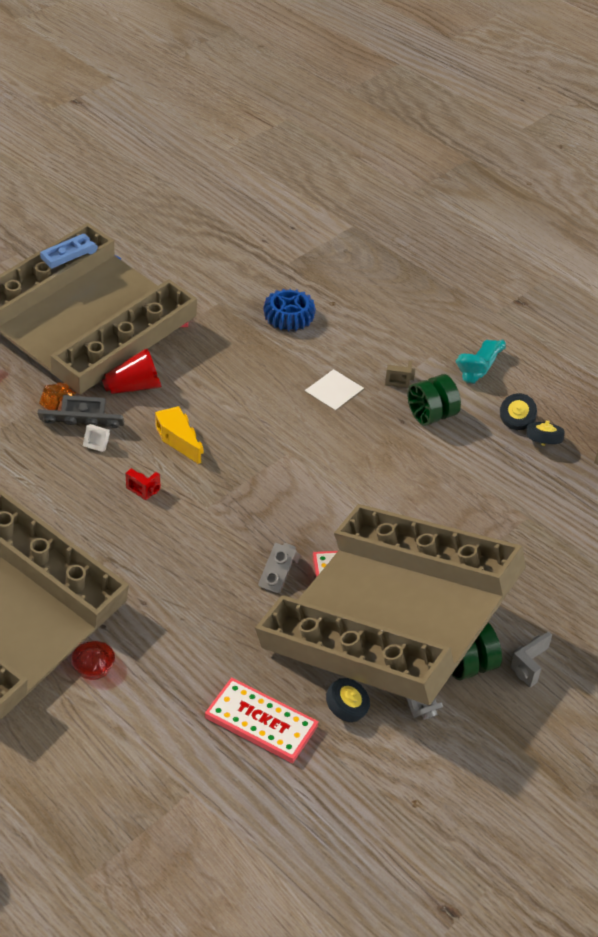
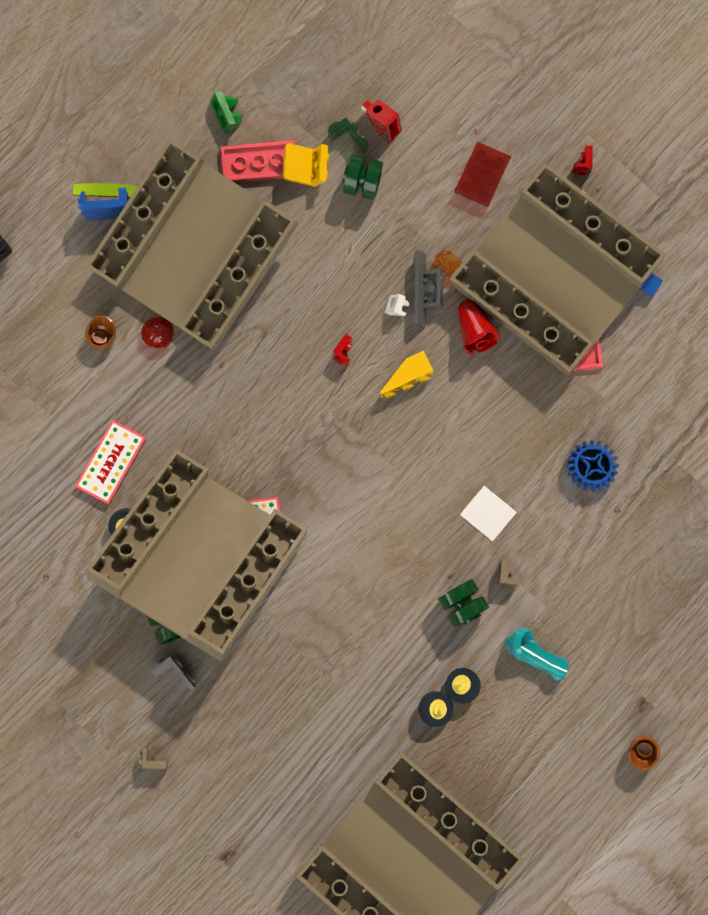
camera: 90 degrees right, 35 degrees up
medium blue plate [40,234,98,269] -> none
light grey bracket [258,543,301,594] -> none
none -> dark orange hair [85,316,116,349]
none -> dark orange hair [628,736,661,770]

